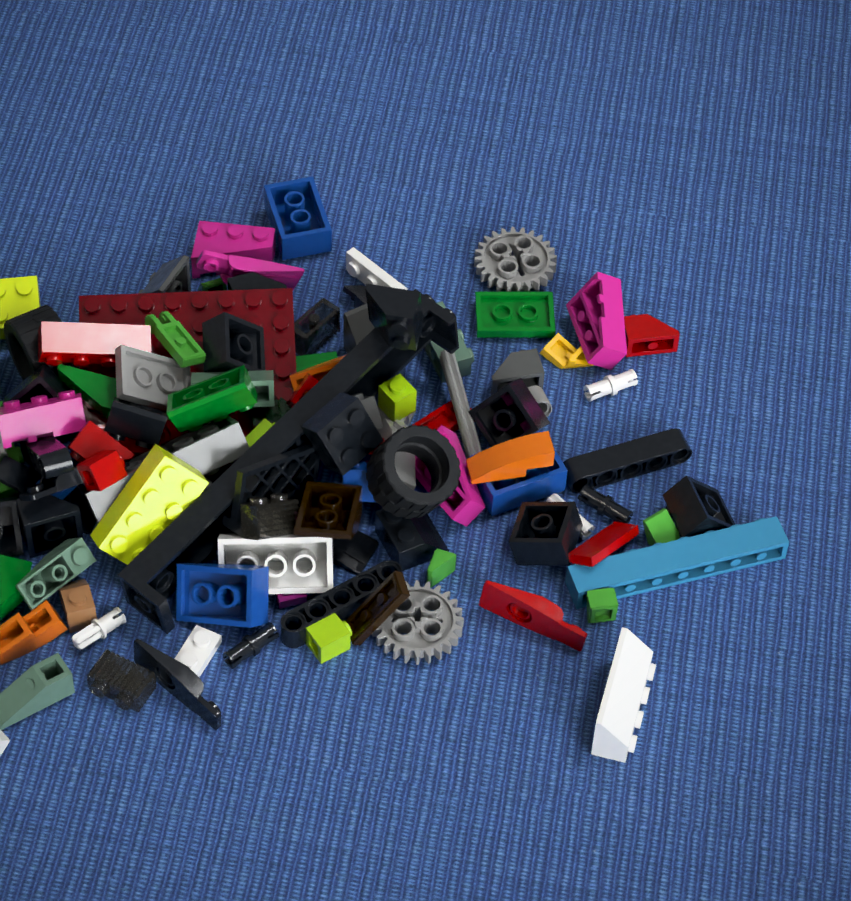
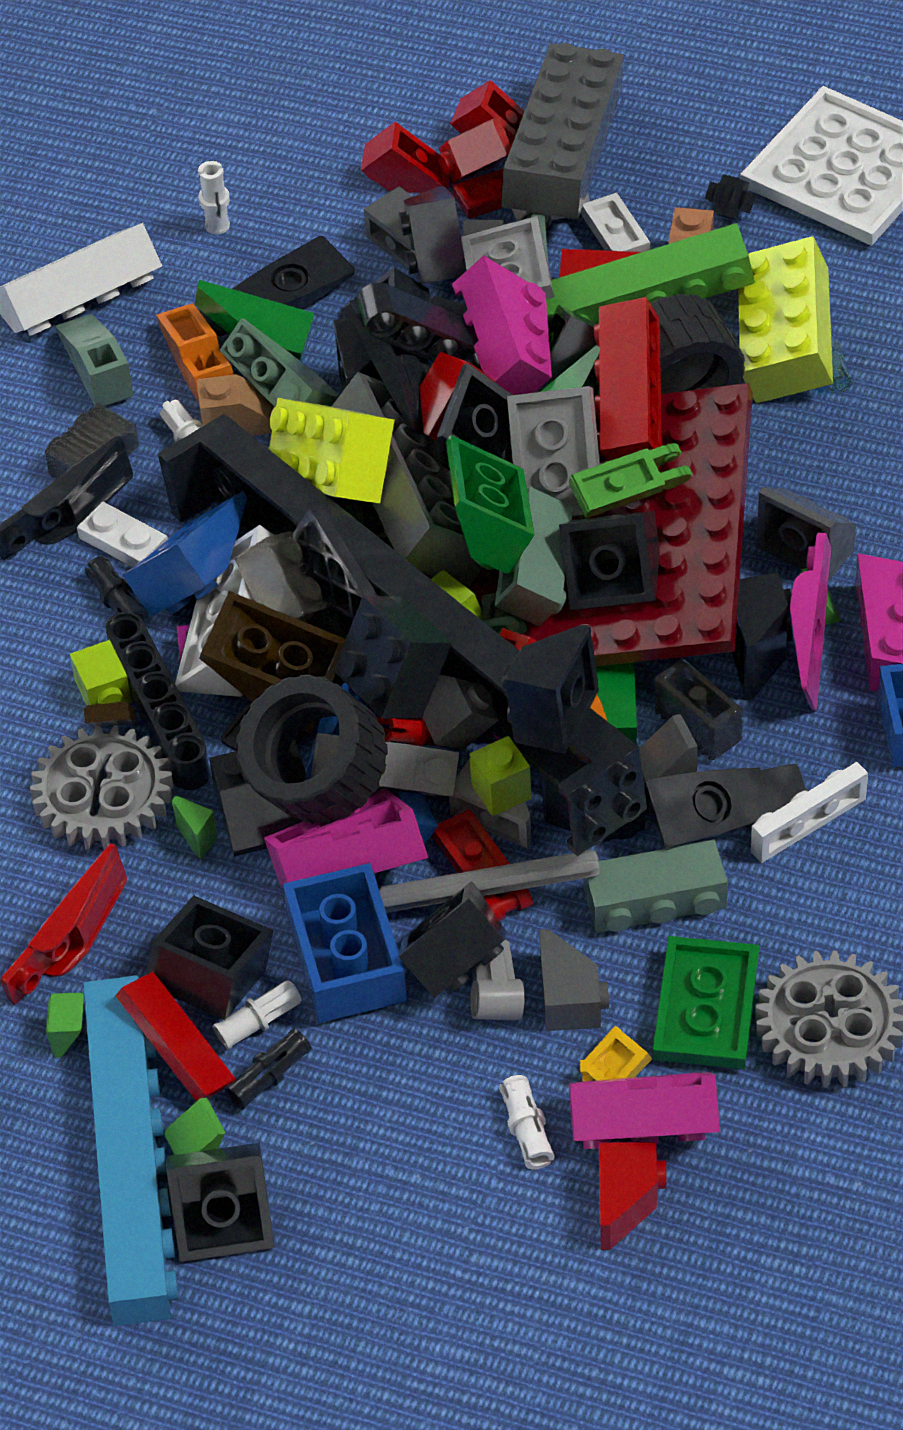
camera: 105 degrees right, 0 degrees up
red brick [76,450,128,491] -> none
orange slope [466,431,555,484] -> none
black beam [563,428,692,493] -> none

